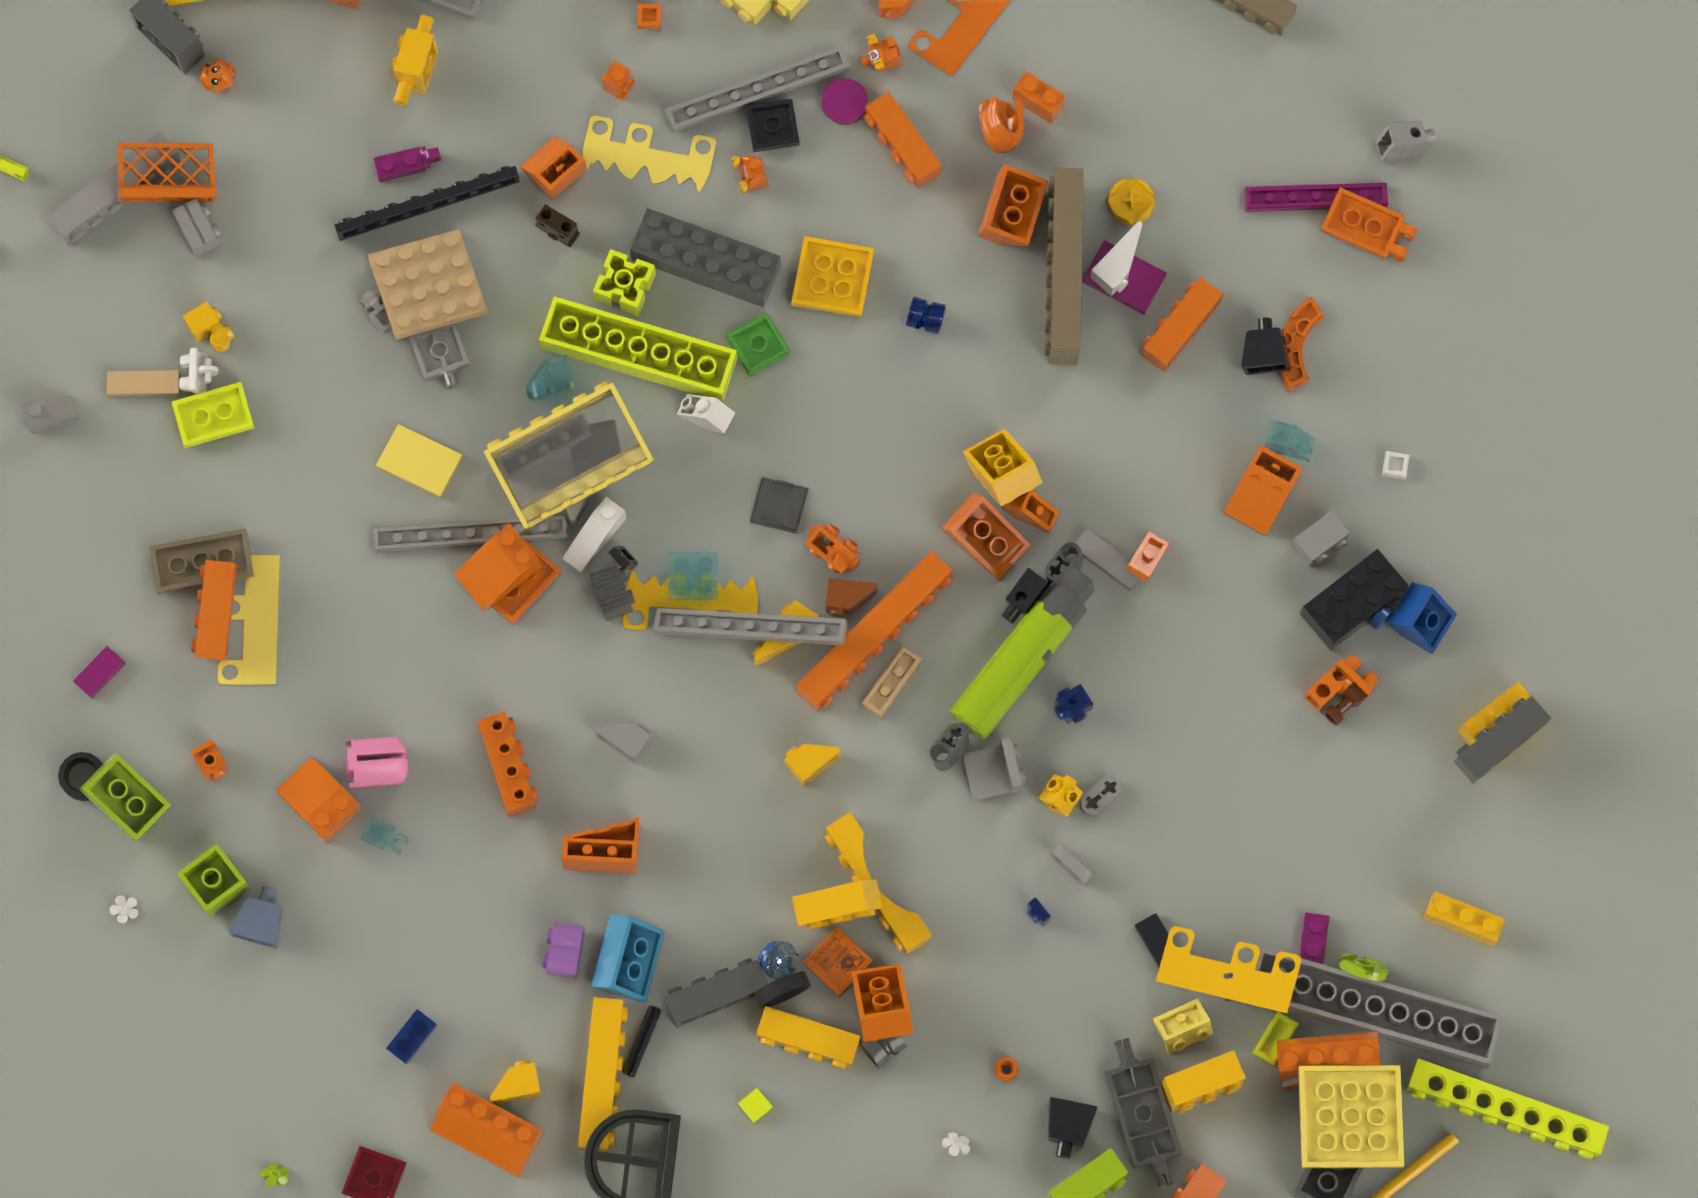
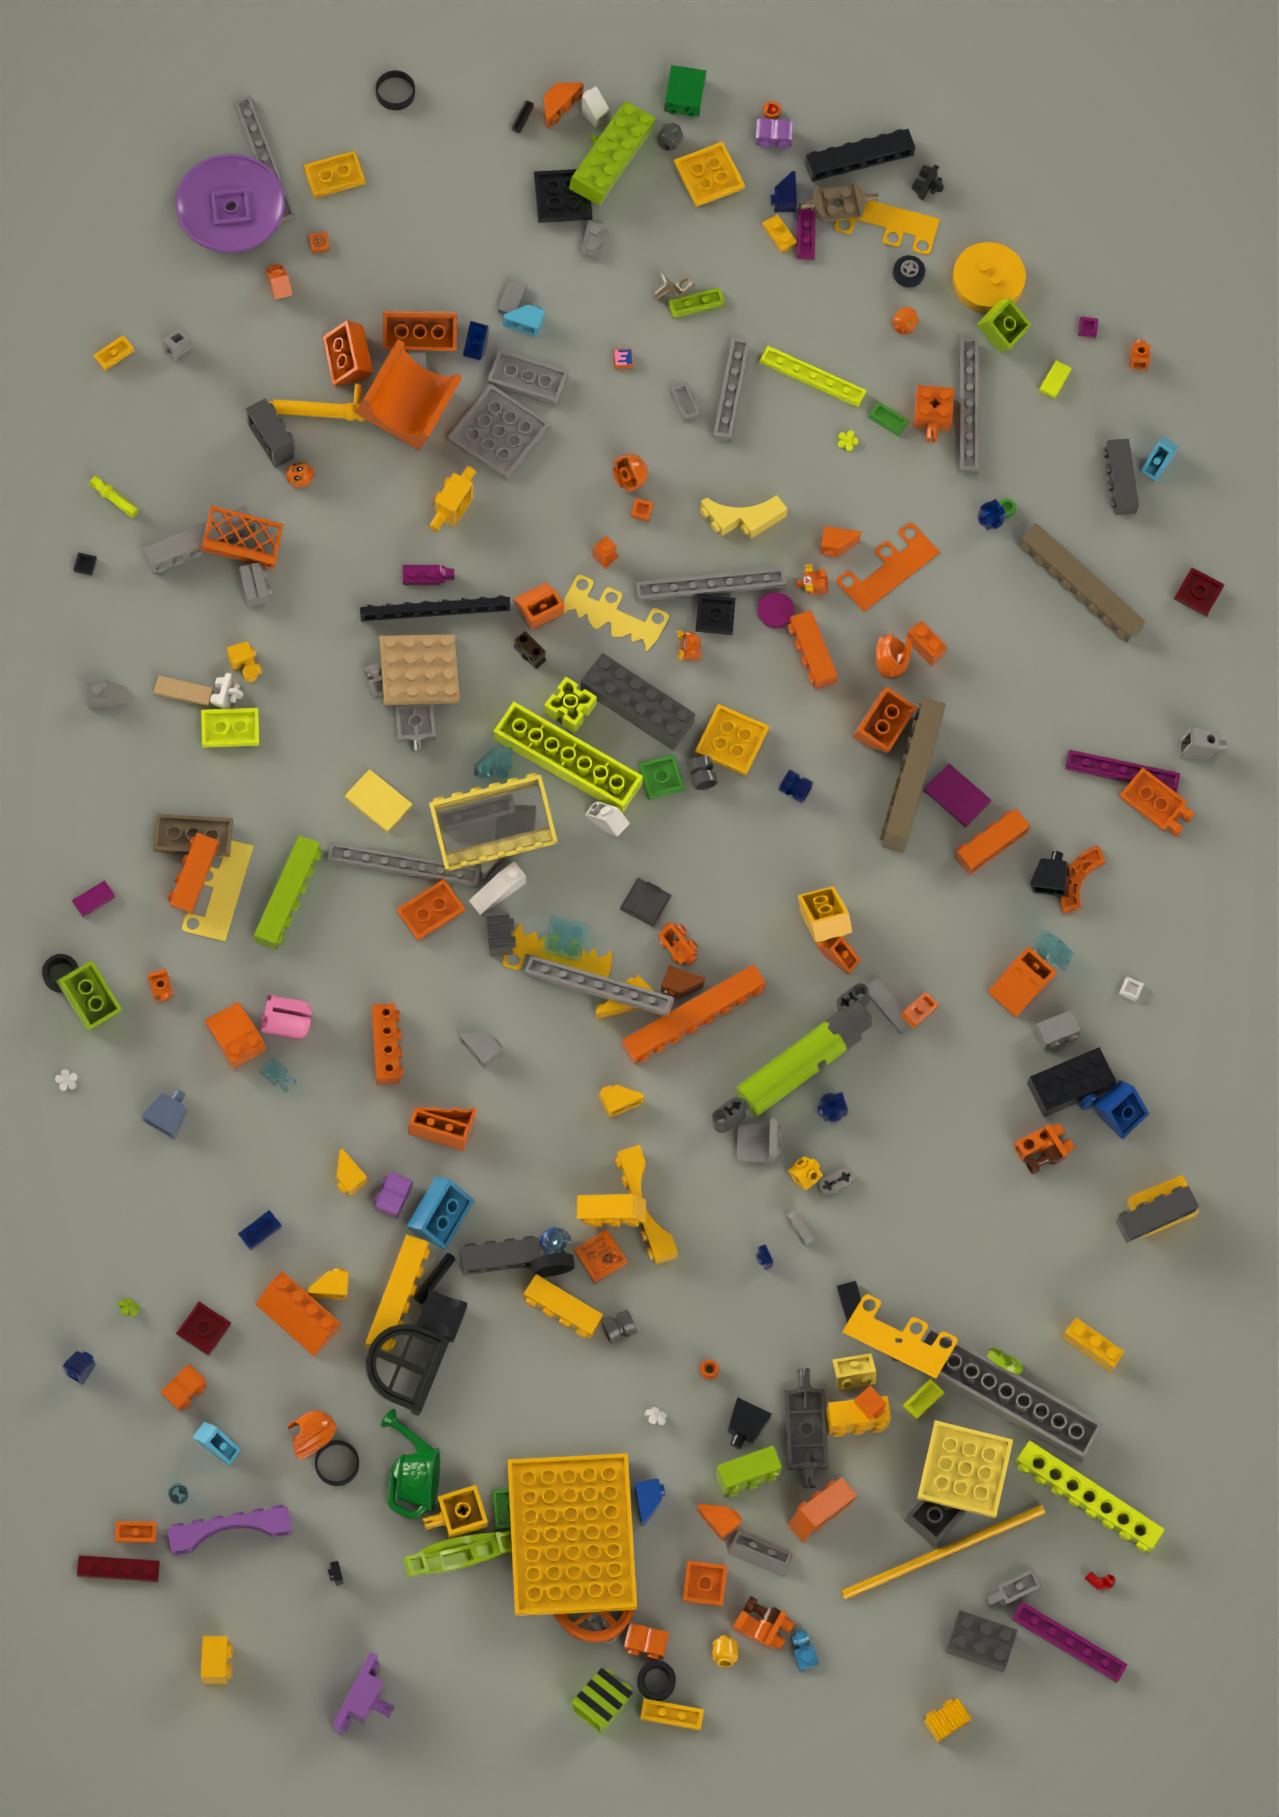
camera: 10 degrees right, 5 degrees down
lime brick [177,844,250,917] -> none
orange slope [454,524,542,612] -> none
black tile [608,546,638,570] -> none
neon yellow tile [738,1088,773,1124] -> none
orange brick [851,964,913,1042] -> none
tan tile [861,646,923,719] -> none
orange slope [941,493,1031,580] -> none
black torso [1001,567,1049,624] -> none
white slope [1090,220,1143,296] -> none
yellow tile [1108,178,1155,225] -> none
orange slope [1277,1031,1381,1090] -> none
magenta plate [1299,912,1330,964] -> none
none -> lime brick [254,835,323,950]
none -> yellow slope [336,1148,368,1197]
none -> black brick [416,1289,467,1343]
none -> dark grey wheel [688,756,718,790]
none -> orange brick [854,1385,887,1420]

